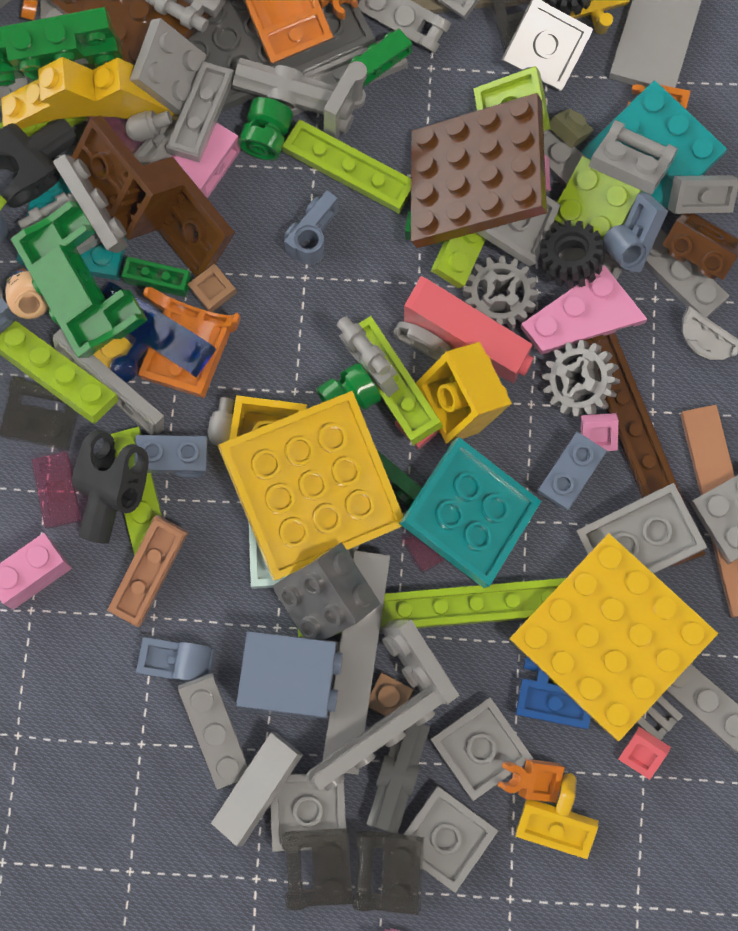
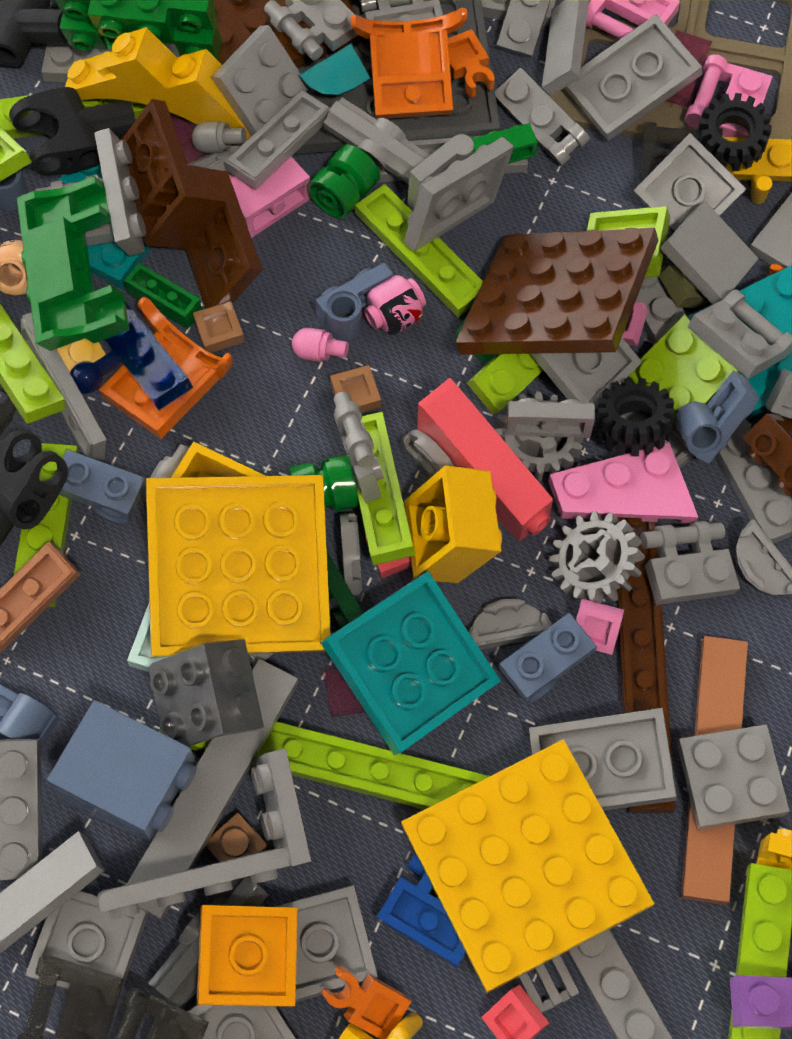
camera: 15 degrees right, 10 degrees down
none -> light orange plate [197,905,297,1007]
none -> bright pink cylinder [292,328,349,362]
none -> teal brick [299,44,370,95]
none -> medium nougat plate [330,365,381,413]
none -> light grey tile [340,512,362,595]
none -> bright pink head [364,275,426,335]
none -> light grey plate [404,137,514,251]
none -> light grey tile [470,599,552,650]
none -> light grey plate [506,398,595,438]
none -> light grey plate [640,520,740,605]
none -> light grey tile [660,201,759,305]

